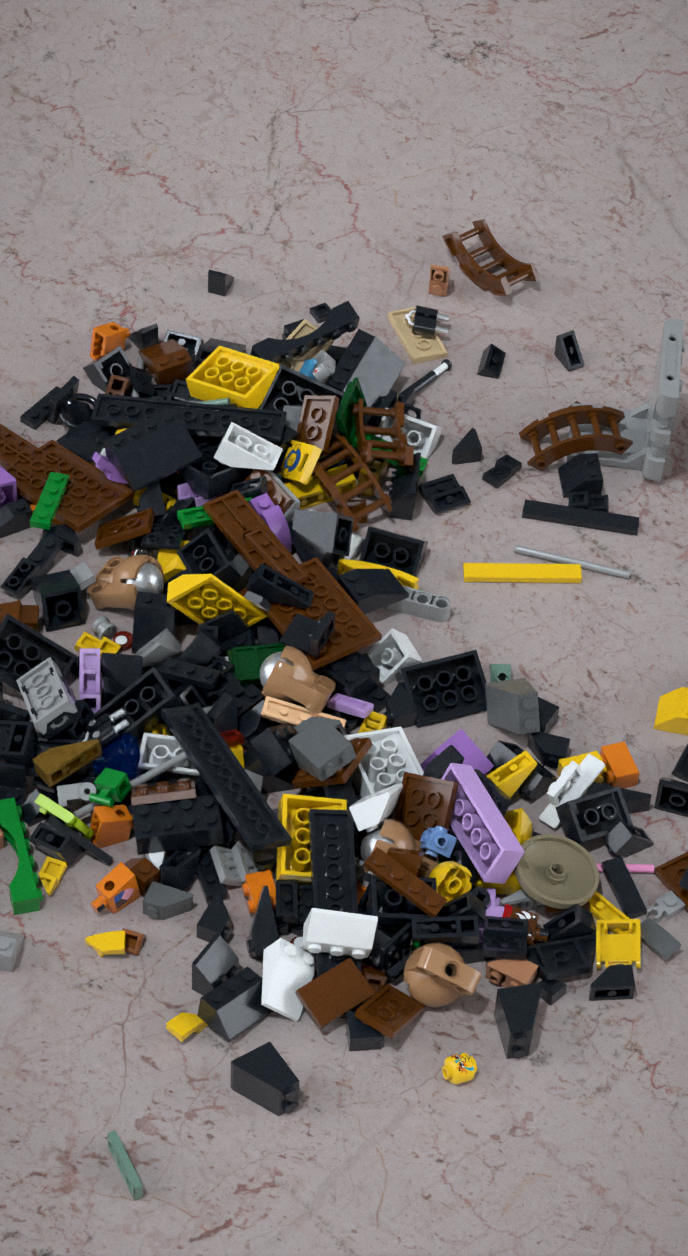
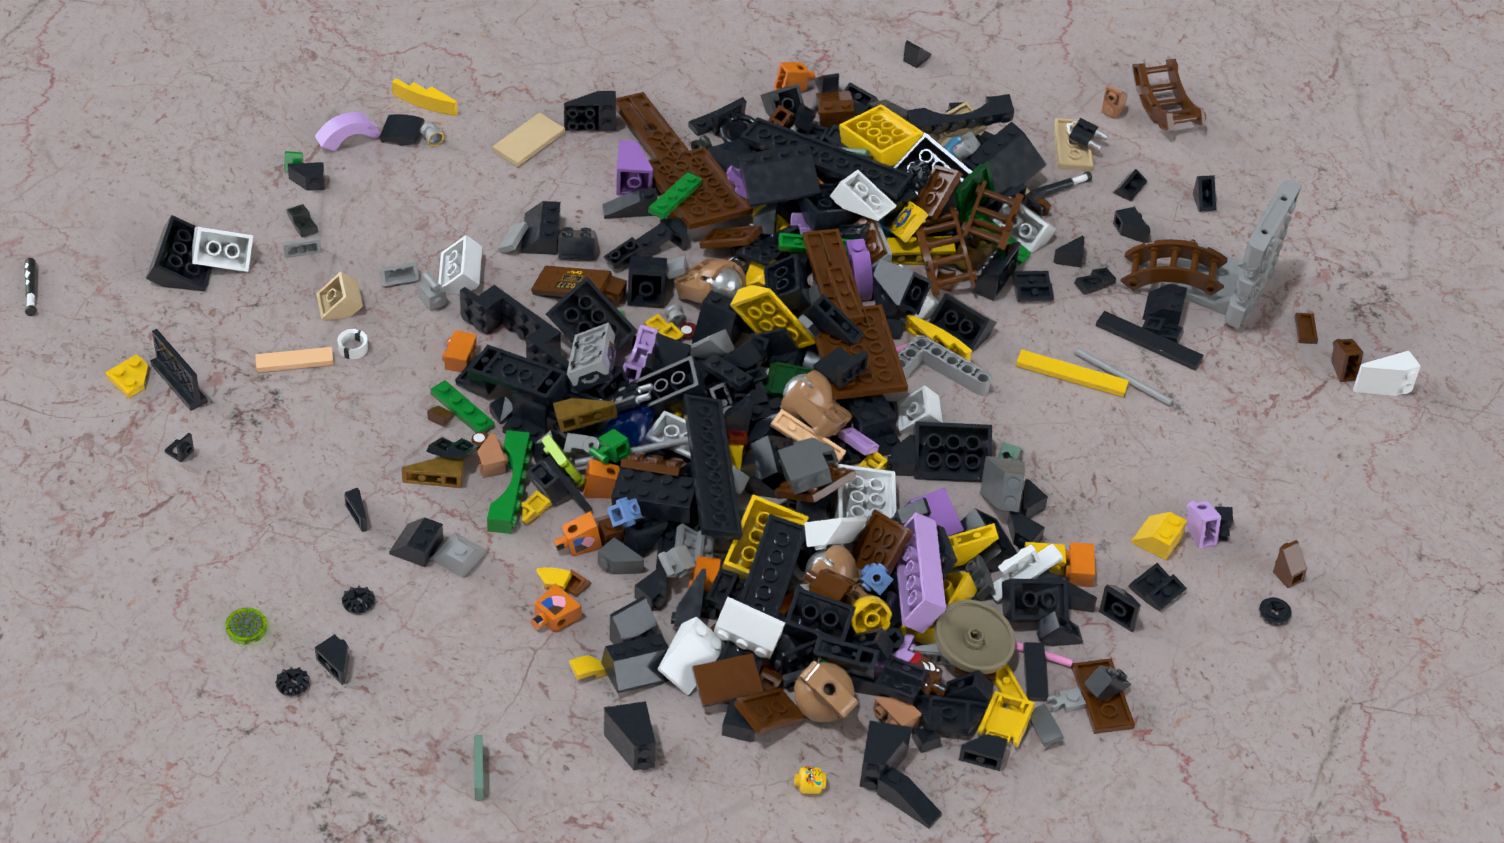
camera: 20 degrees right, 0 degrees up
black slope [338,569,409,614] -> none
reddish brown plate [363,847,447,917] -> none
none -> orange torso [531,583,581,632]
none -> medium blue brick [607,497,642,528]
none -> light grey brick [657,545,696,578]
none -> pearl dark grey wheel [691,135,712,150]
none -> black slope [877,766,942,829]
none -> black gear [907,160,930,189]
none -> dark grey slope [965,555,994,601]
none -> reddish brown tile [1032,198,1051,216]
none -> black slope [1113,206,1150,243]

